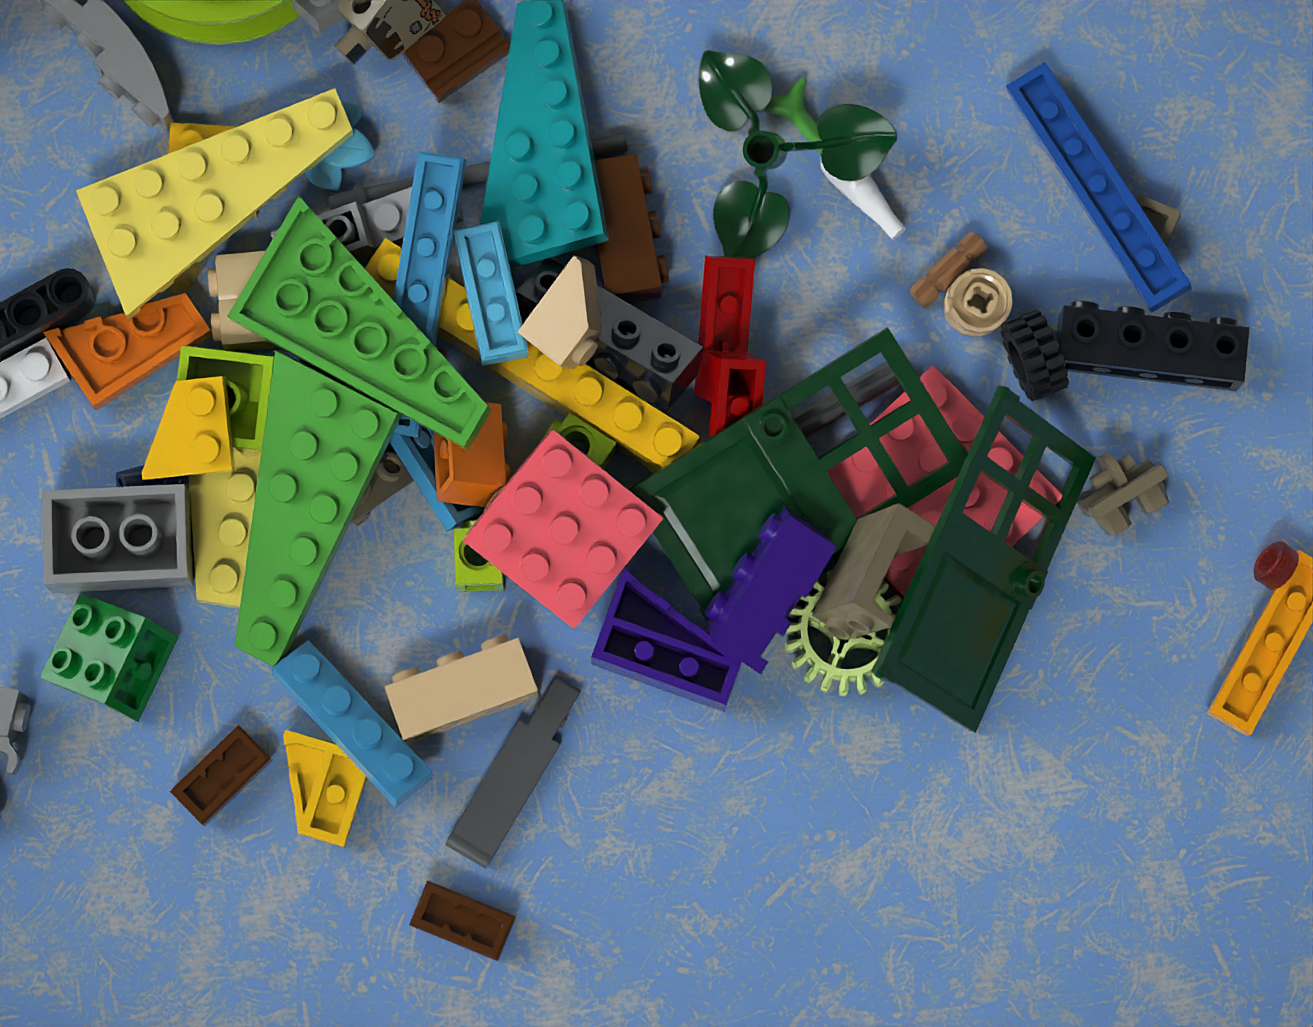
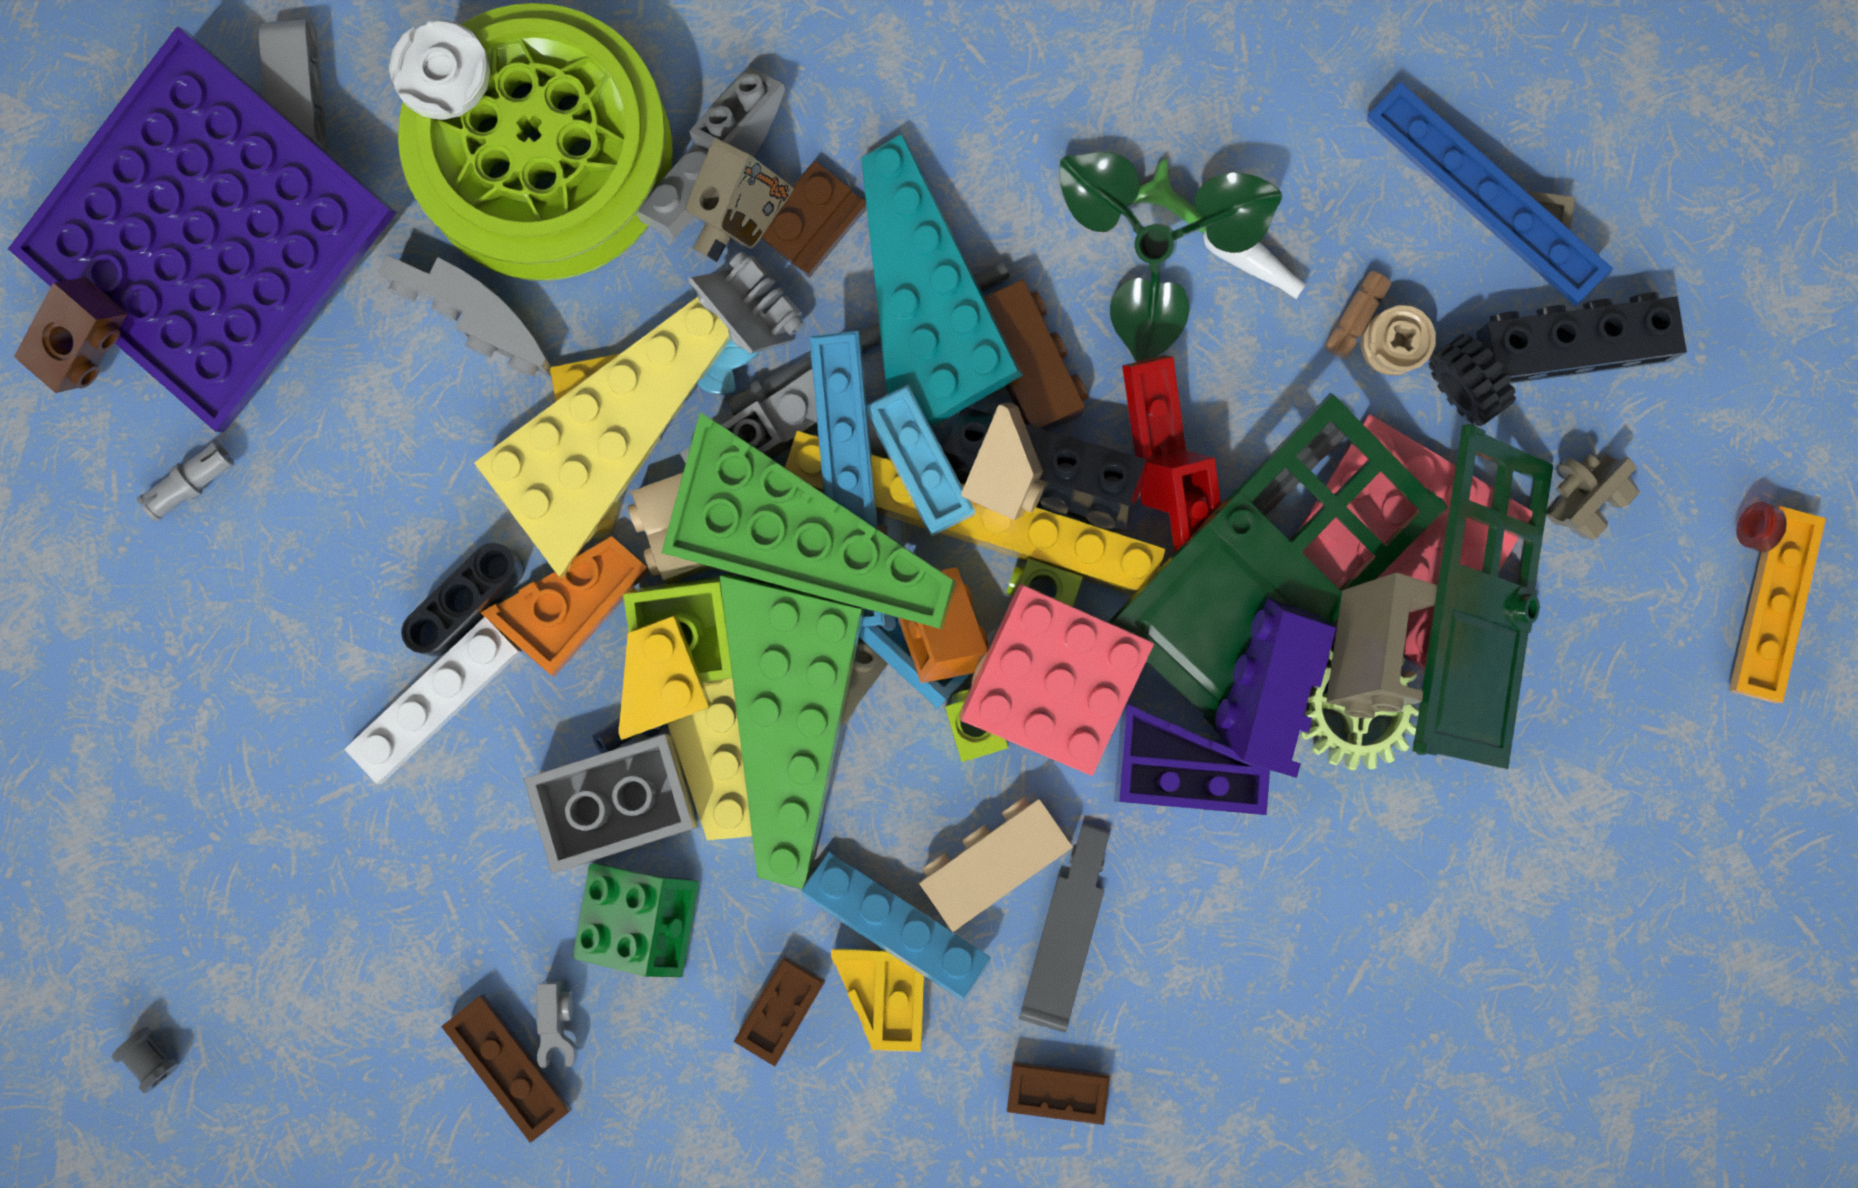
camera: 10 degrees left, 5 degrees up
none -> light grey hinge [688,252,804,354]

